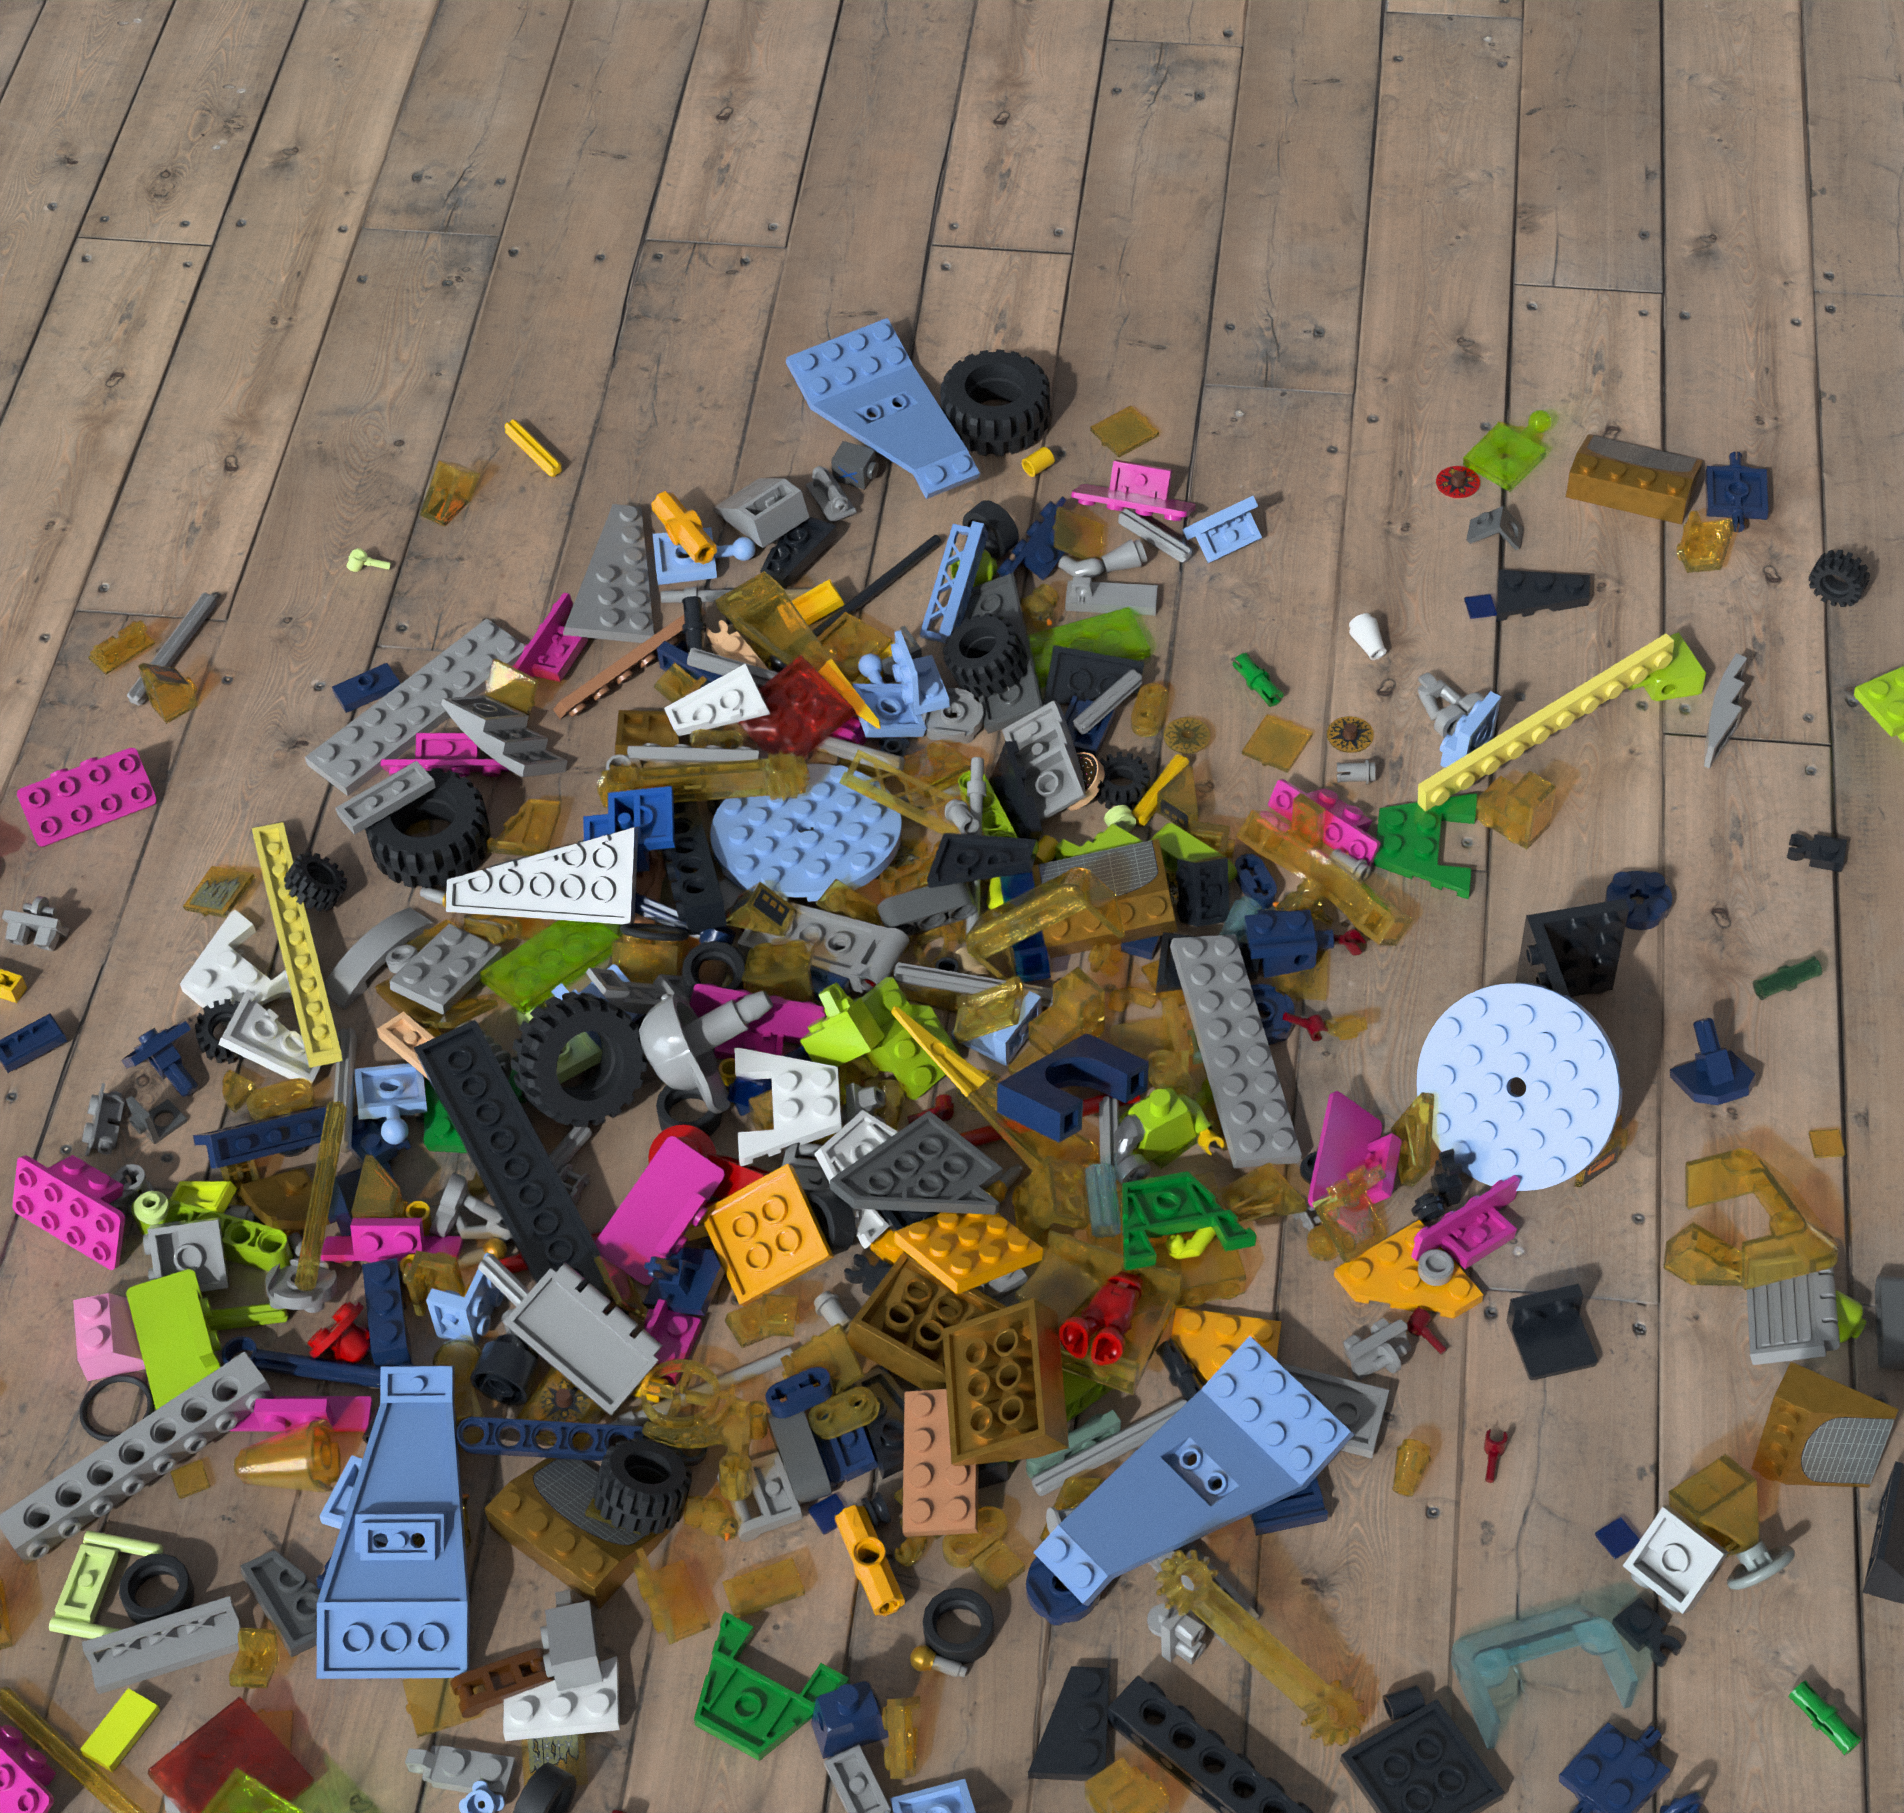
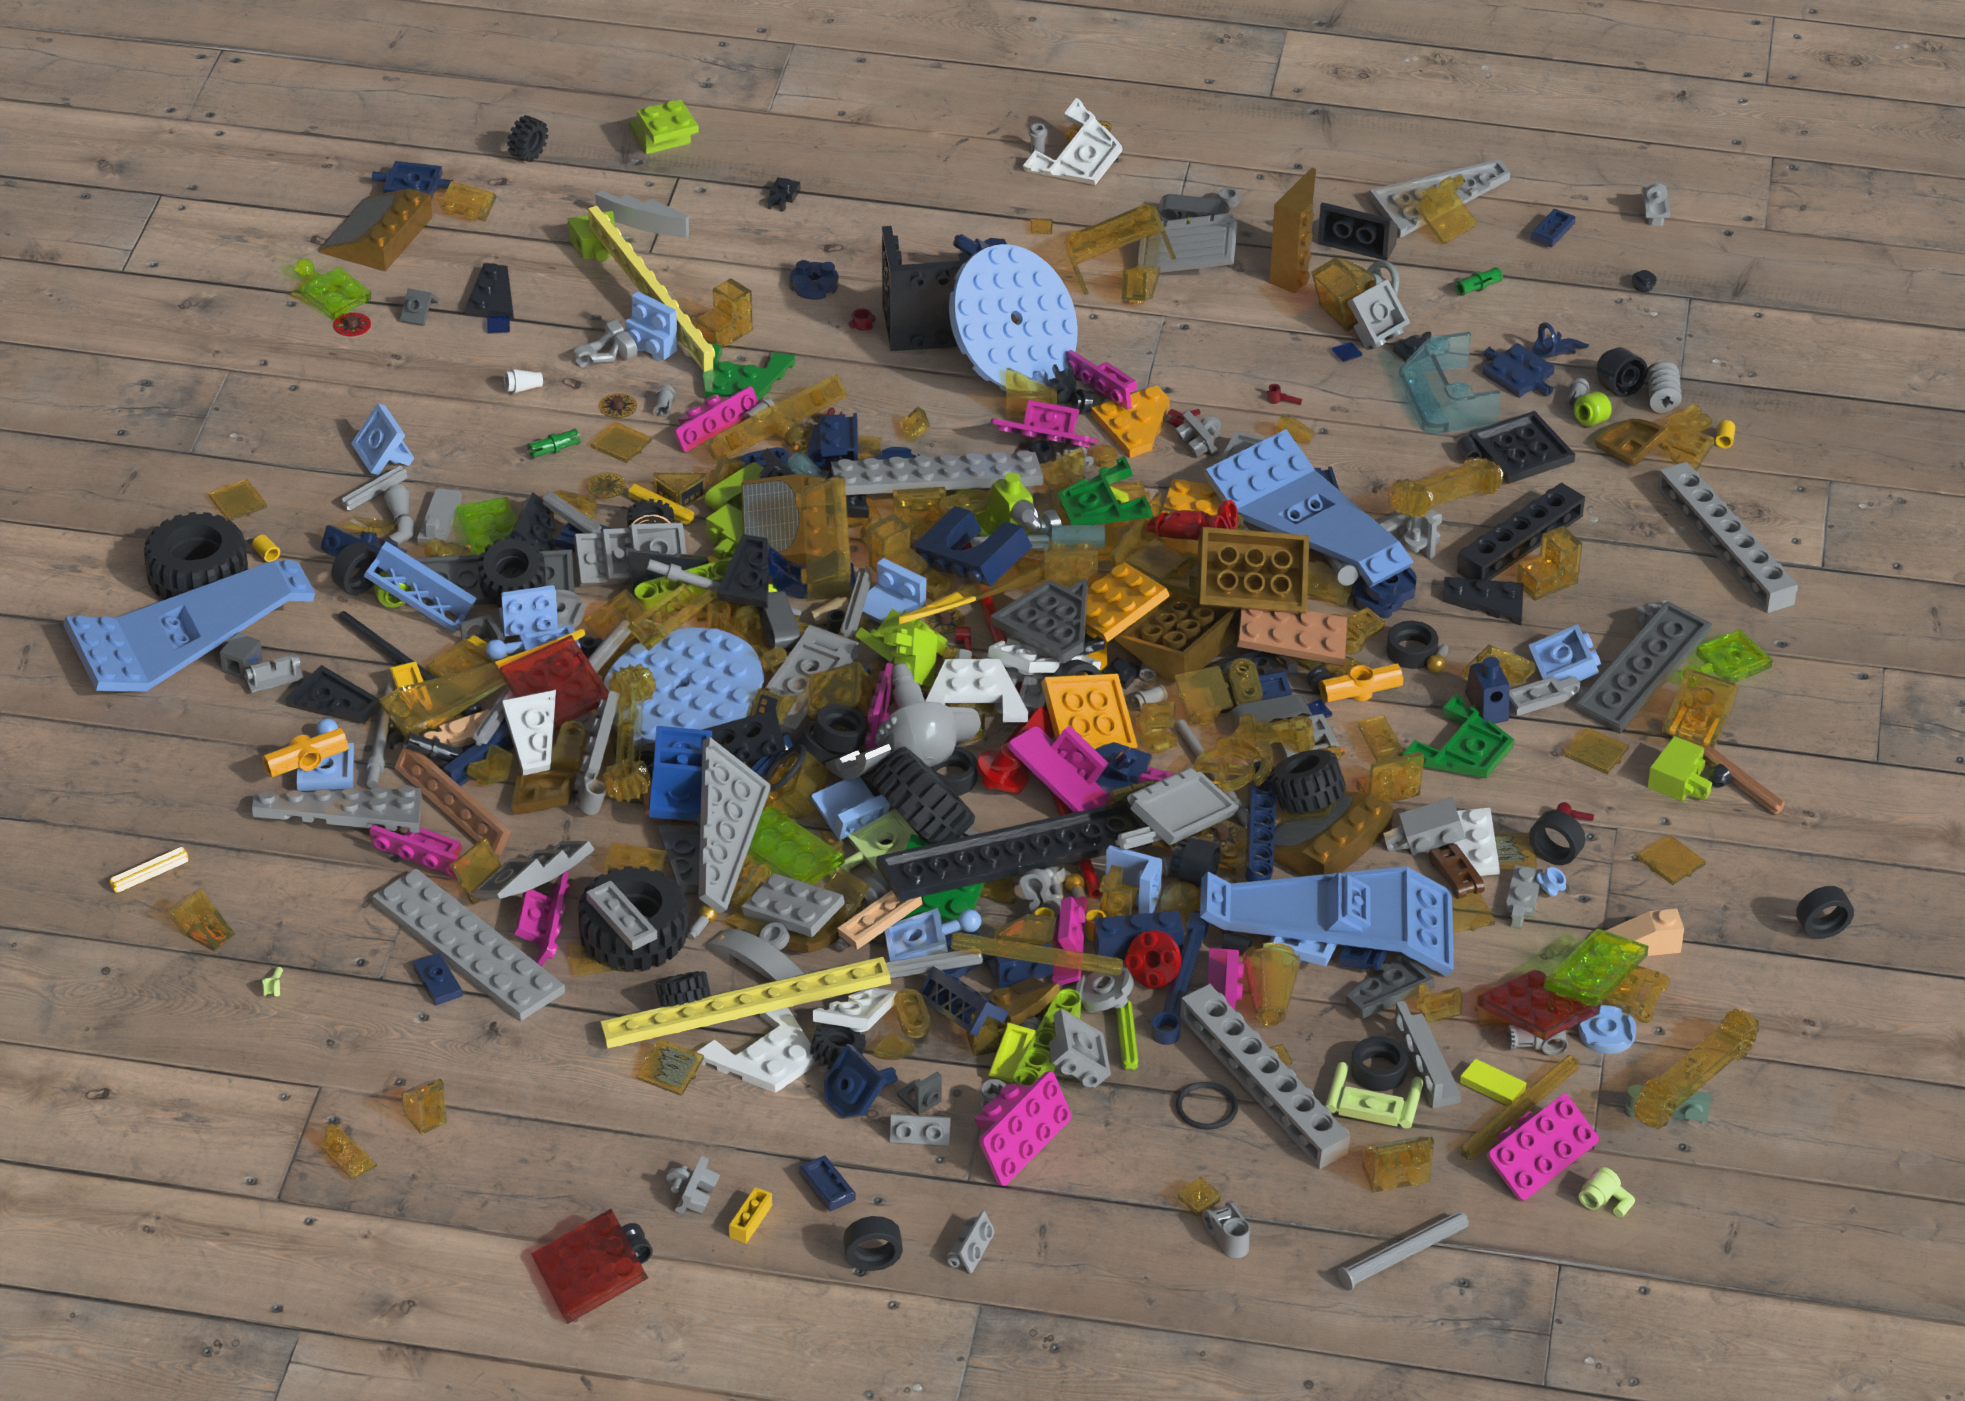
camera: 90 degrees left, 10 degrees down
dark pink bracket [17,748,157,847] -> none
bright pink slope [73,1293,145,1381] -> none
lime bracket [126,1269,222,1410] -> none
light grey axle [127,592,217,706] -> none
yellowish green plate [133,1191,169,1225] -> none
light grey slope [713,478,810,548] -> none
dark blue beam [765,1367,834,1418] -> none
light grey pin [944,799,979,835] -> none
clear yellow plate [953,976,1024,1044] -> none
bracket [1071,460,1196,521] -> none
yellowish green bush [1104,805,1136,832] -> none
dark red hand [1283,1012,1329,1041] -> none
clear yellow plate [1291,793,1326,856] -> none
clear yellow bracket [1312,1164,1387,1263] -> none
light grey tile [1418,1249,1454,1286] -> none
black bracket [1506,1284,1598,1381] -> none
clear green pin [1753,956,1822,1000] -> none

